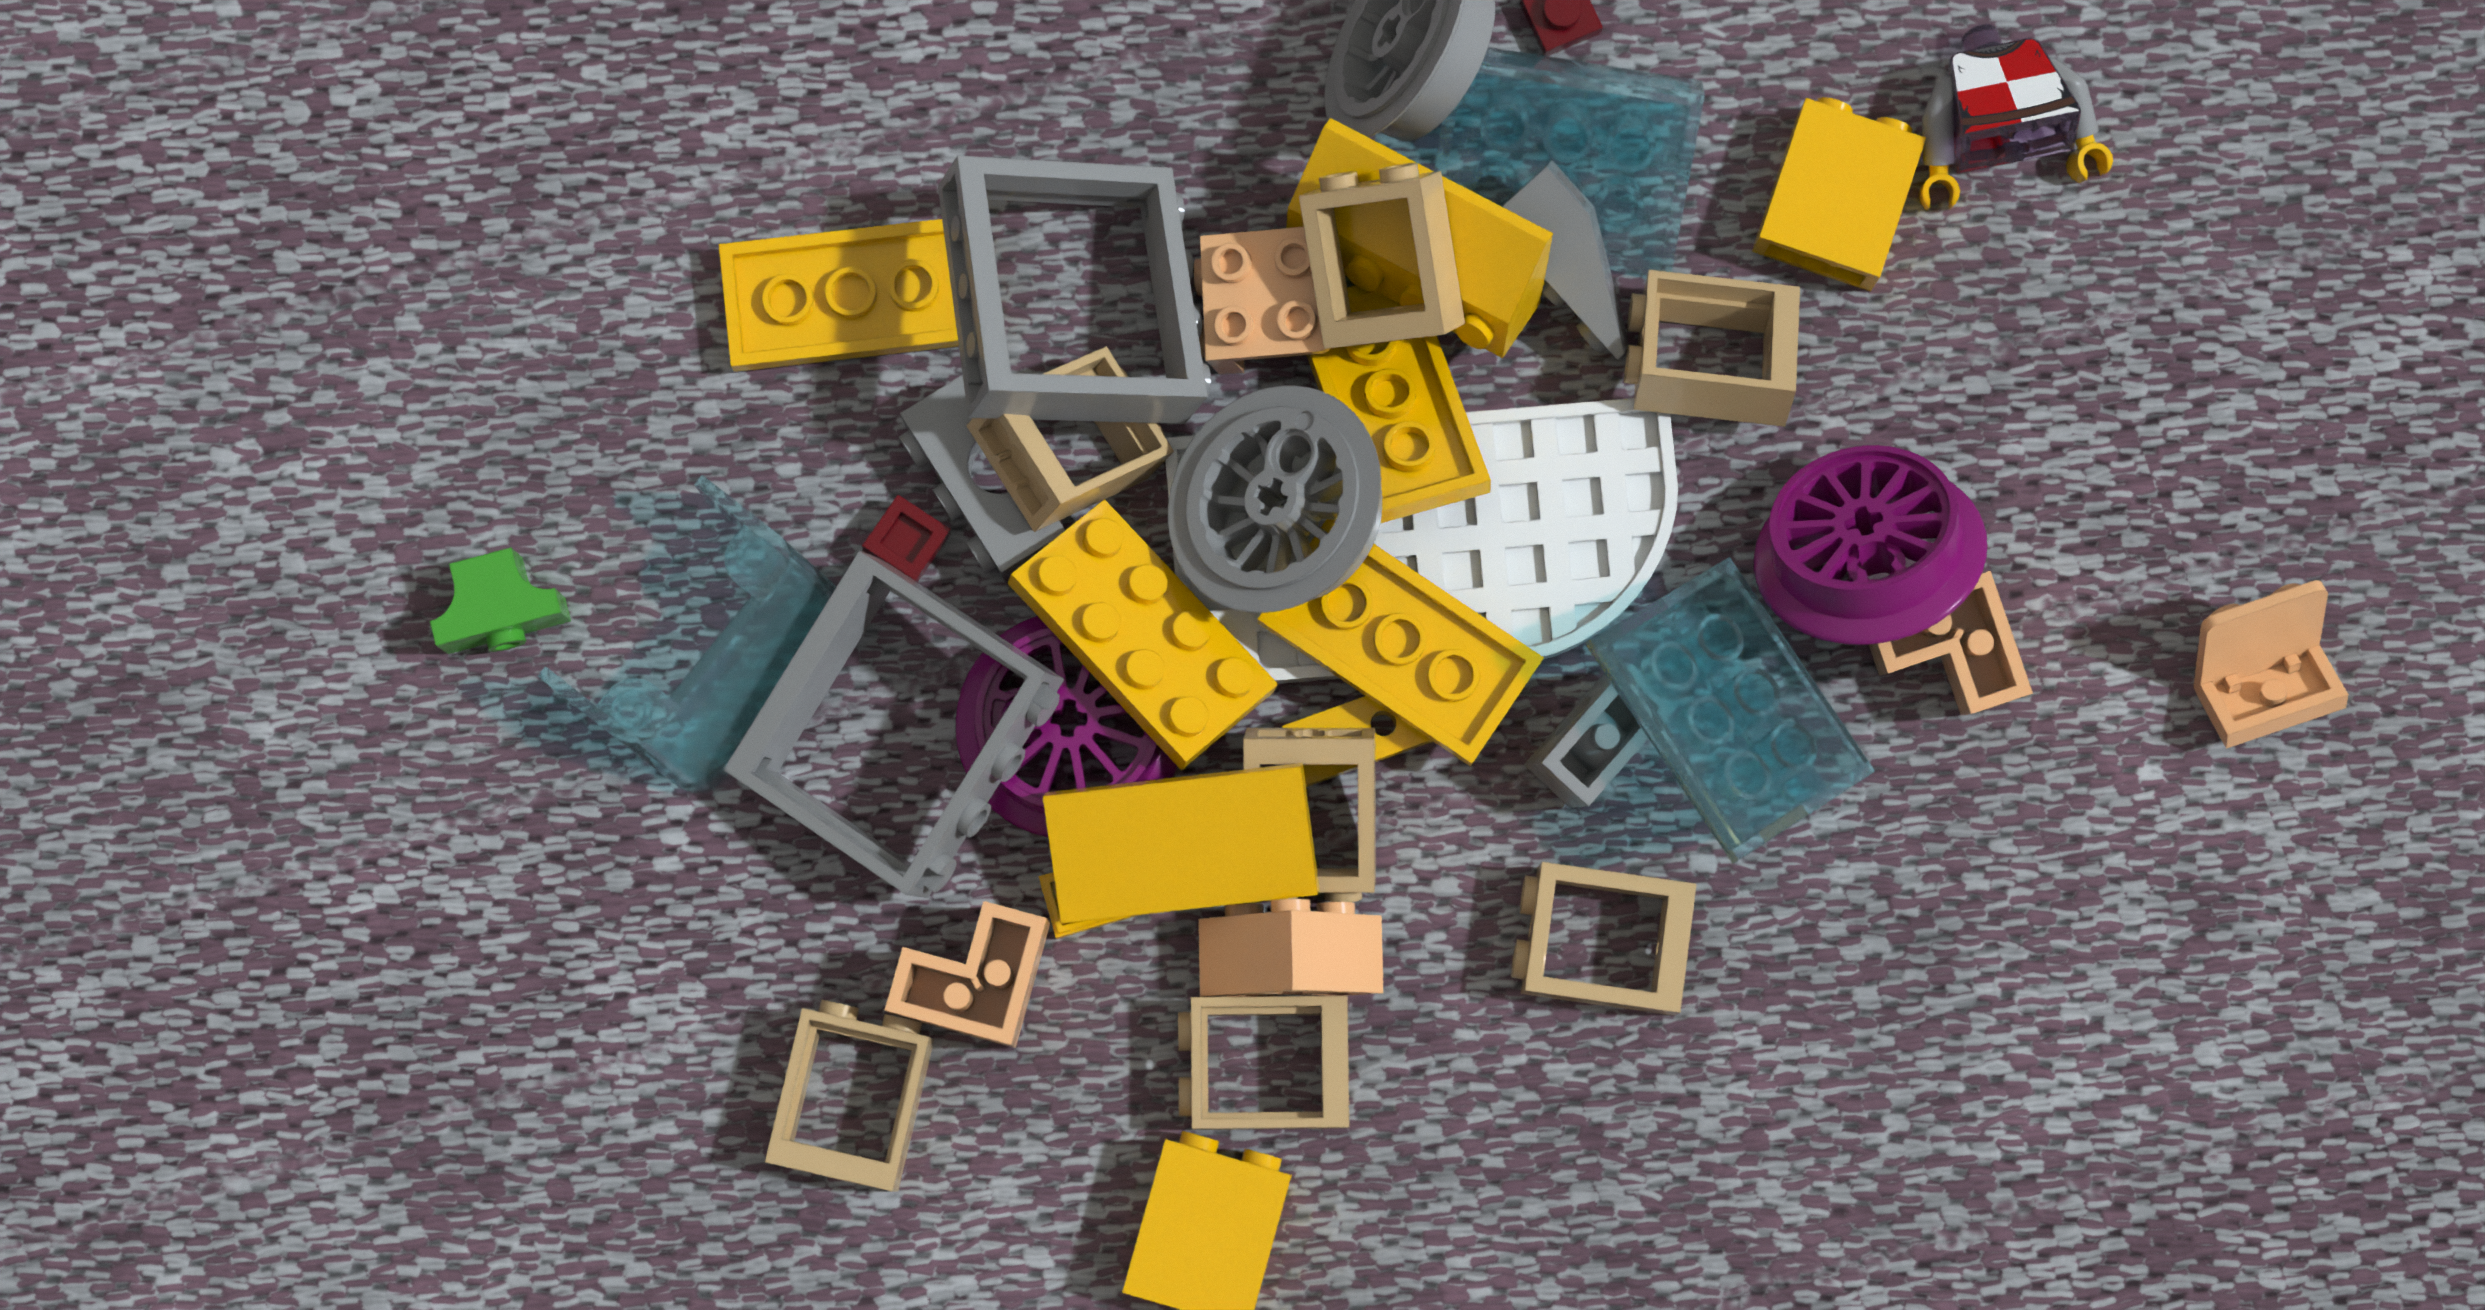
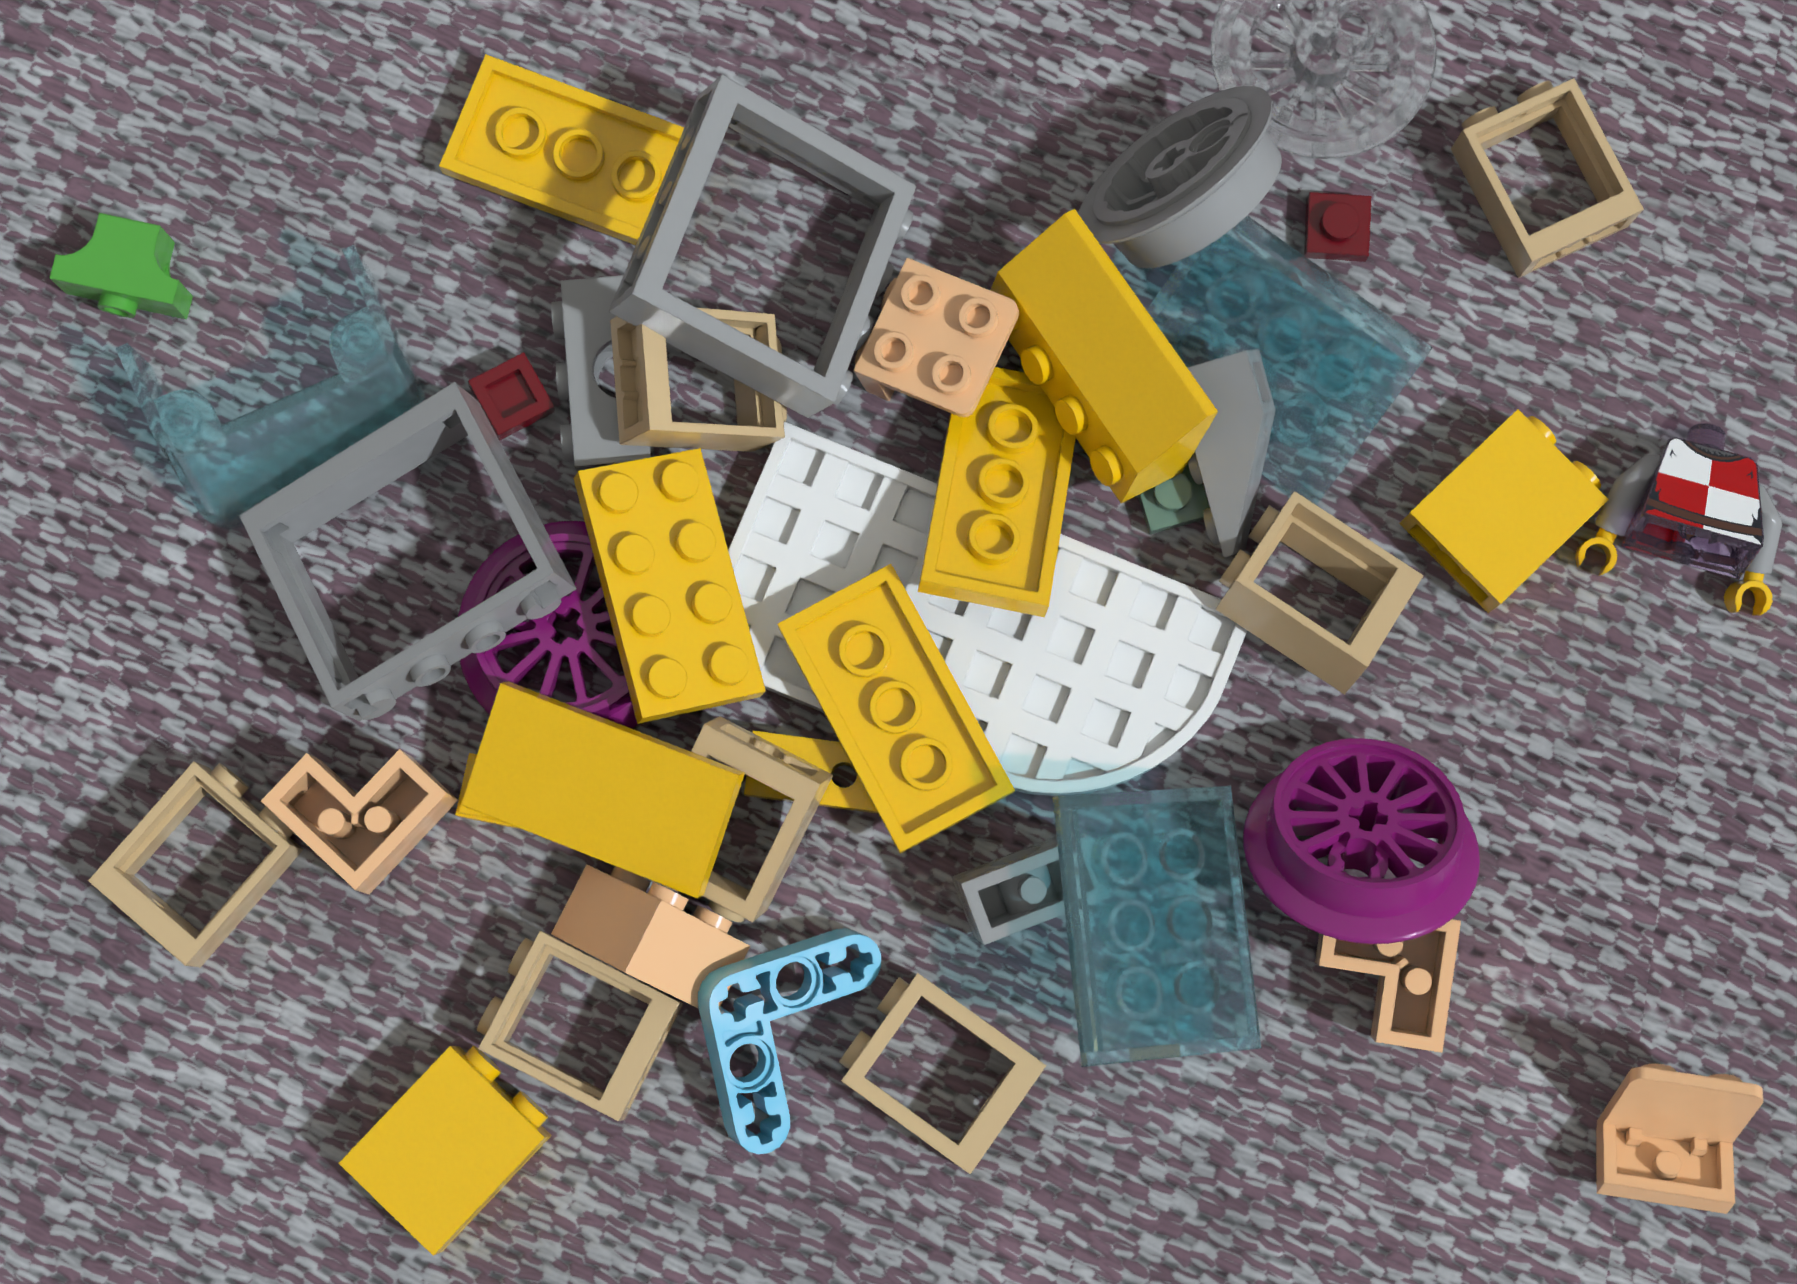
camera: 25 degrees right, 0 degrees up
light grey piece [1168,385,1382,613] -> none
tan window [1299,163,1465,349] -> none
none -> medium azure beam [698,928,881,1155]
none -> sand green plate [1138,463,1210,535]

